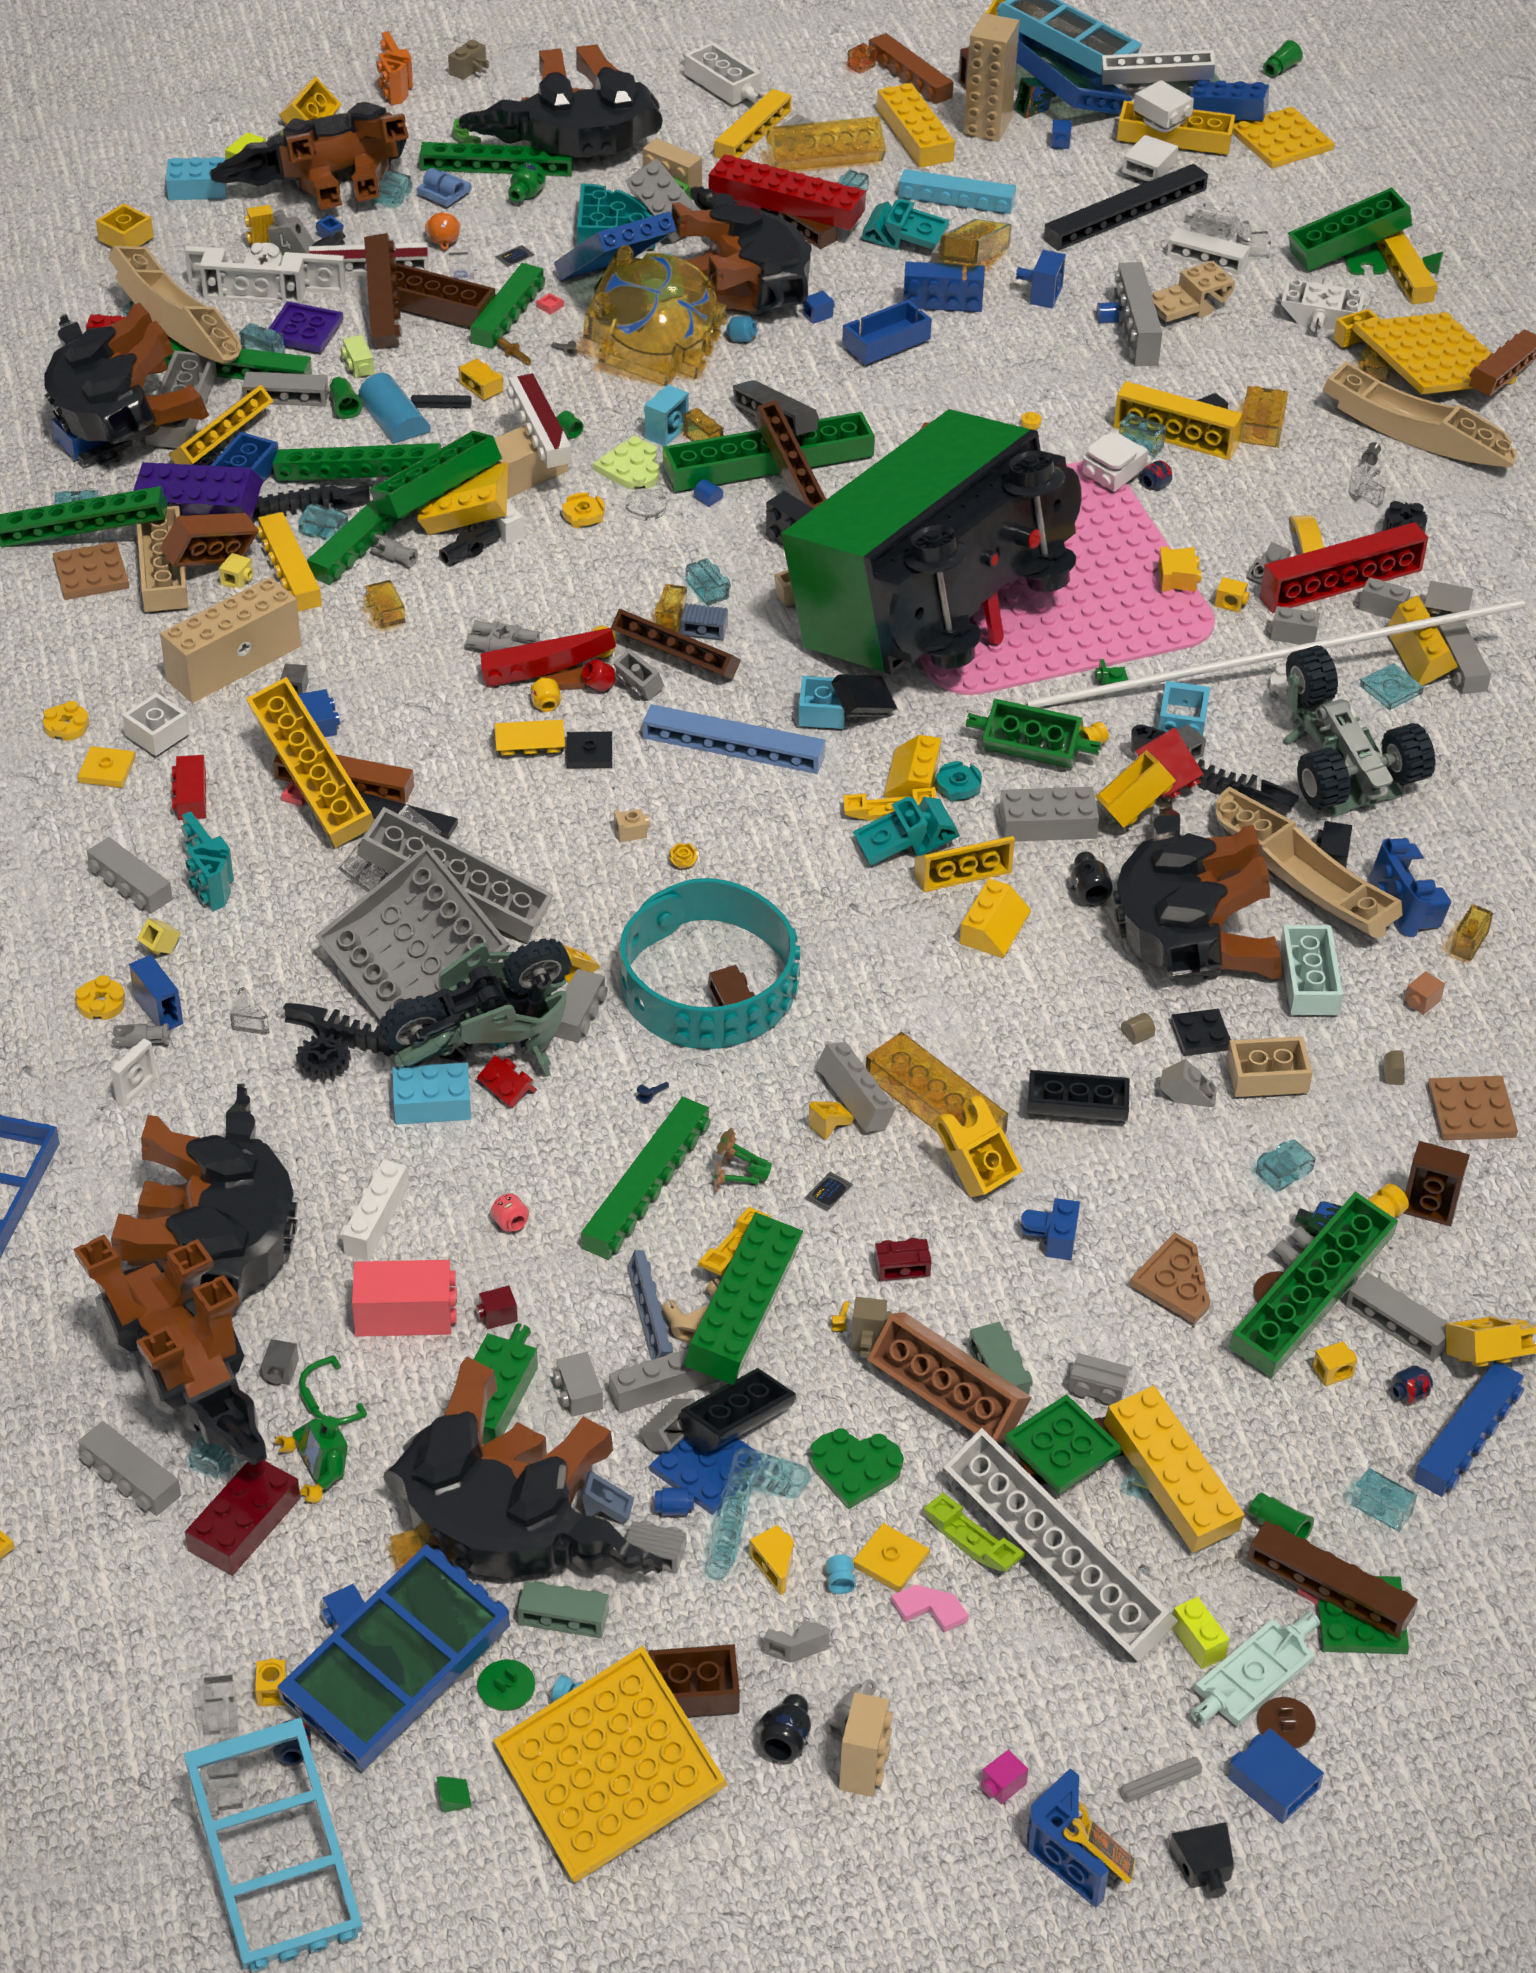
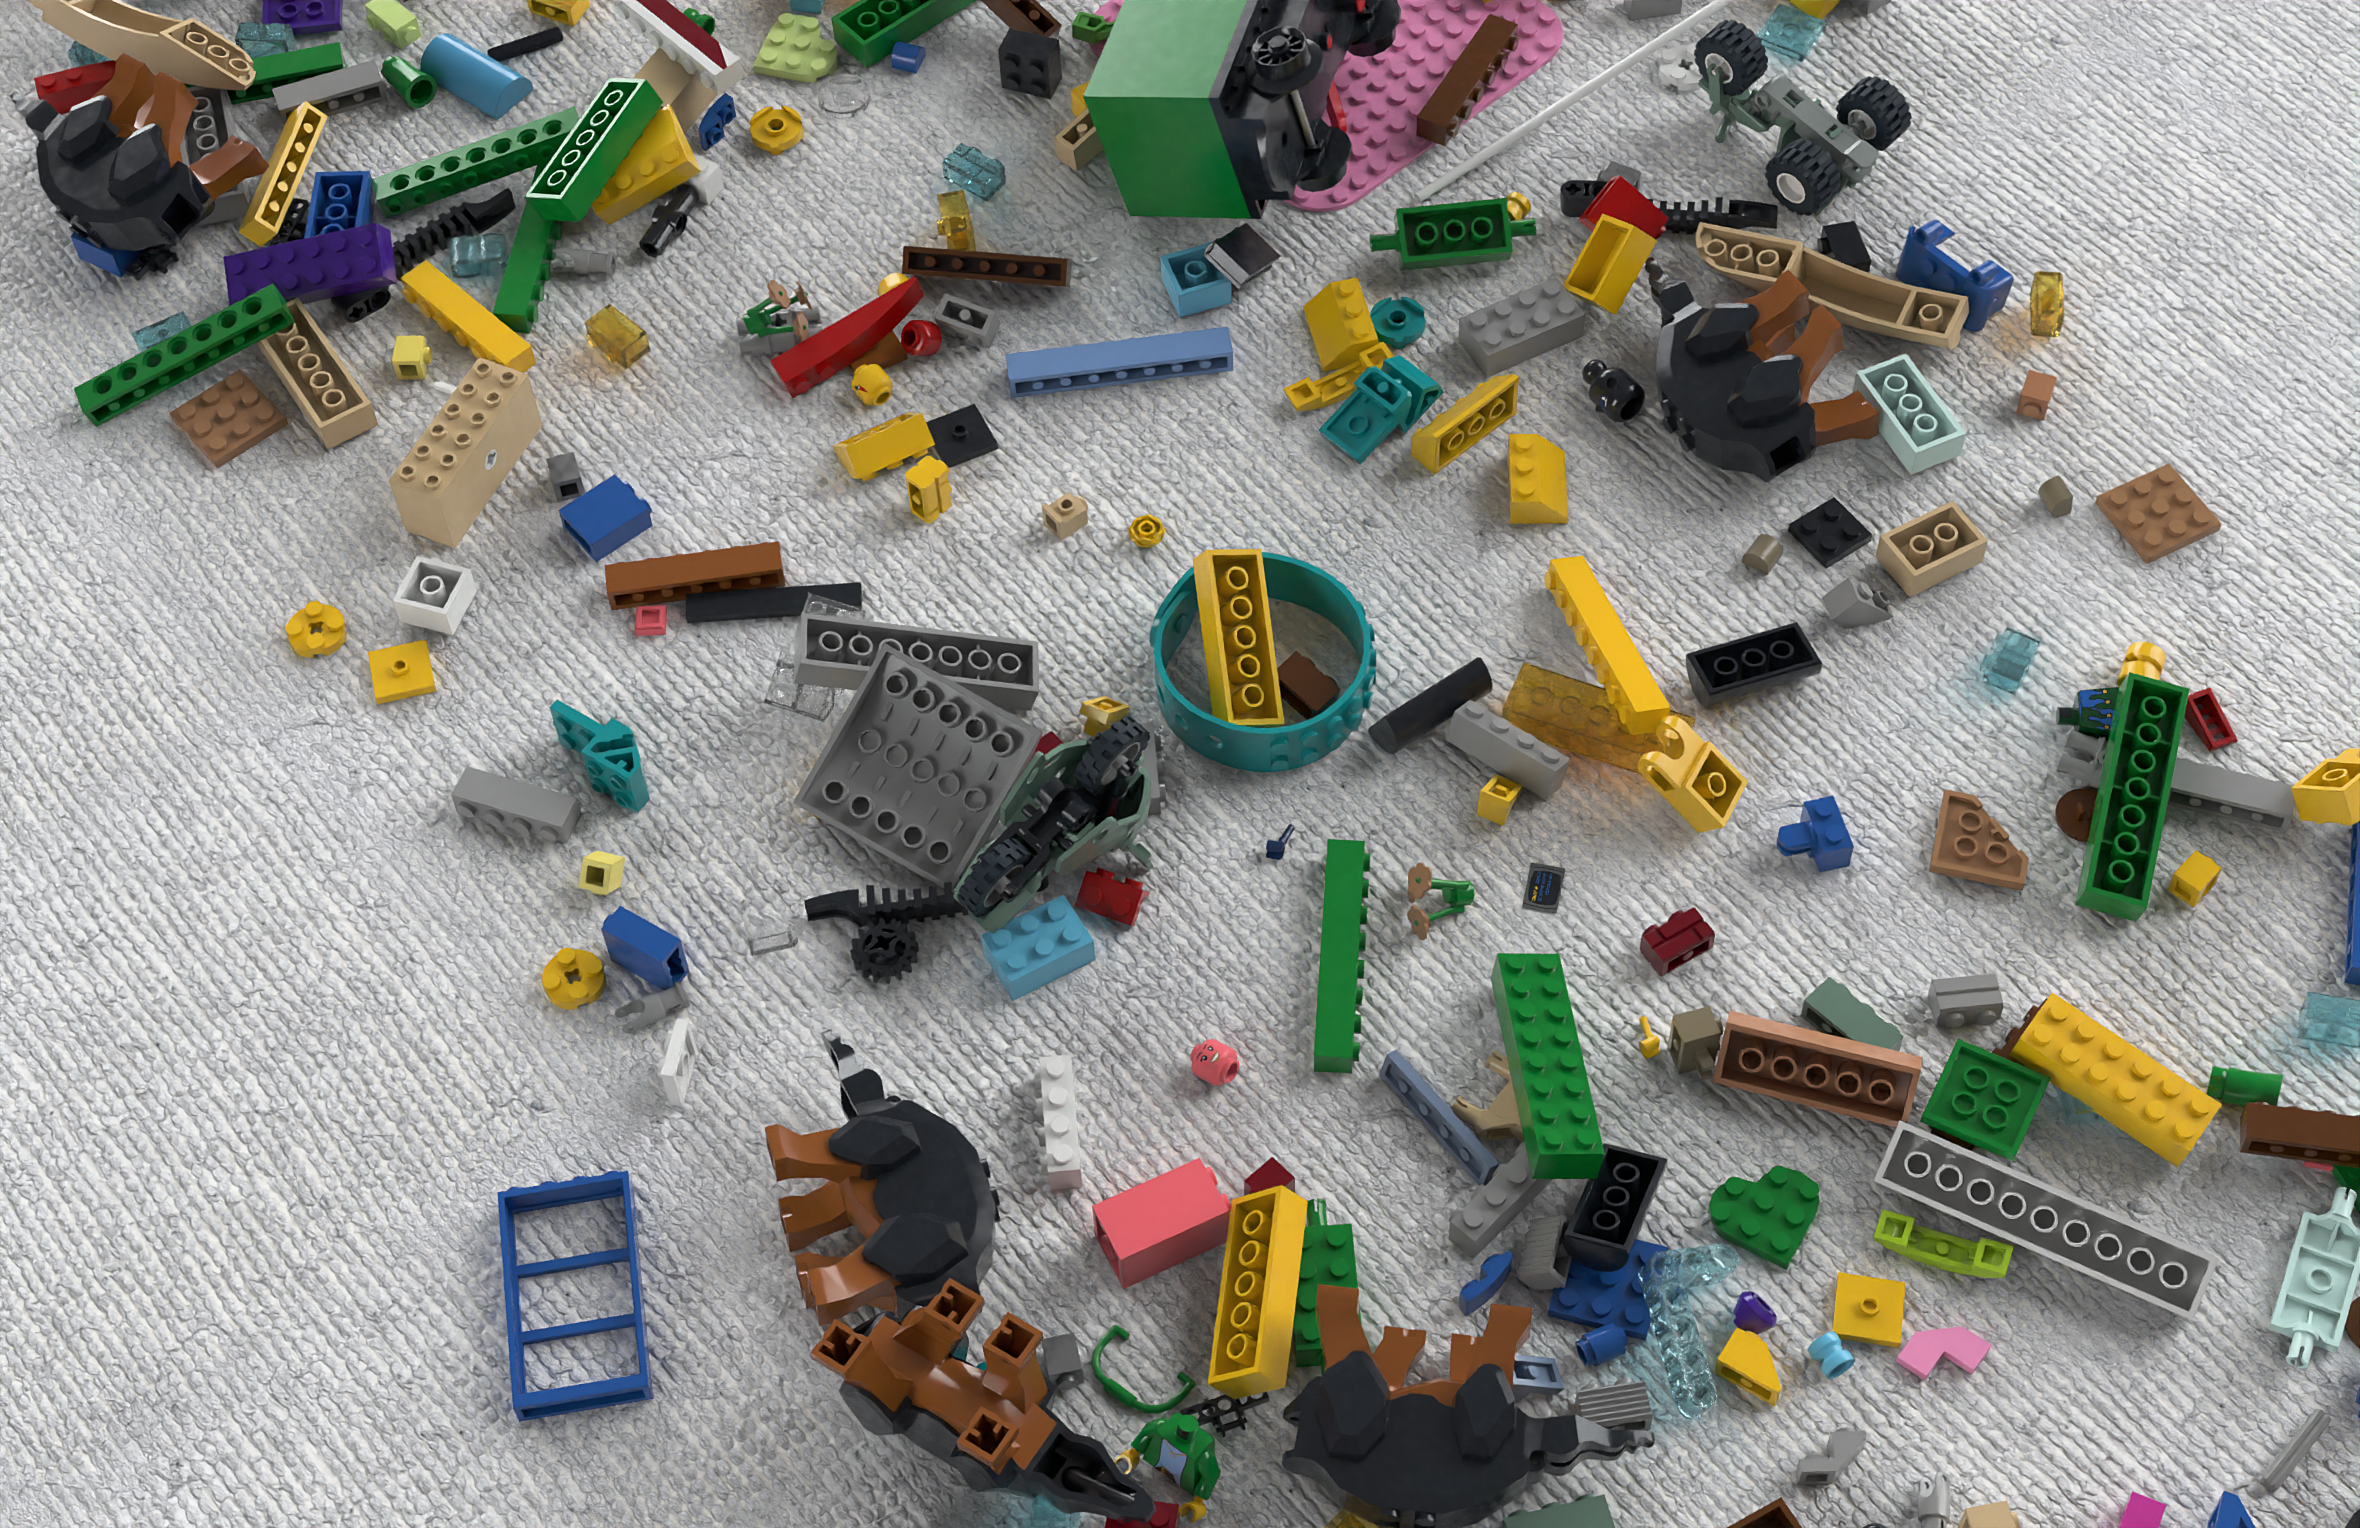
camera: 20 degrees left, 10 degrees up
dark orange brick [160,513,259,567] -> none
red brick [172,755,206,820] -> none
yellow brick [246,677,374,848] -> none
light grey brick [553,1352,603,1417] -> none
sand blue brick [680,603,728,640] -> none
yellow slope [698,1206,771,1276] -> none
green bracket [1095,659,1128,686] -> none
medium azure window [1158,681,1210,736] -> none
neon yellow brick [1172,1596,1229,1669] -> none
dark blue head [1391,1365,1433,1405] -> none
reddish brown brick [1403,1141,1470,1227] -> none
none -> blue slope [698,93,736,151]
none -> plant [743,280,812,342]
none -> yellow brick [905,455,952,524]
none -> black piece [1180,1392,1269,1438]
none -> yellow brick [1193,549,1284,728]
none -> yellow brick [1208,1185,1308,1399]
none -> black brick [1368,657,1493,754]
none -> reddish brown brick [1416,14,1520,146]
none -> blue slope [1458,1251,1513,1317]
none -> yellow brick [1544,556,1671,735]
none -> dark purple cone [1733,1291,1777,1335]
none -> red slope [2184,687,2238,752]

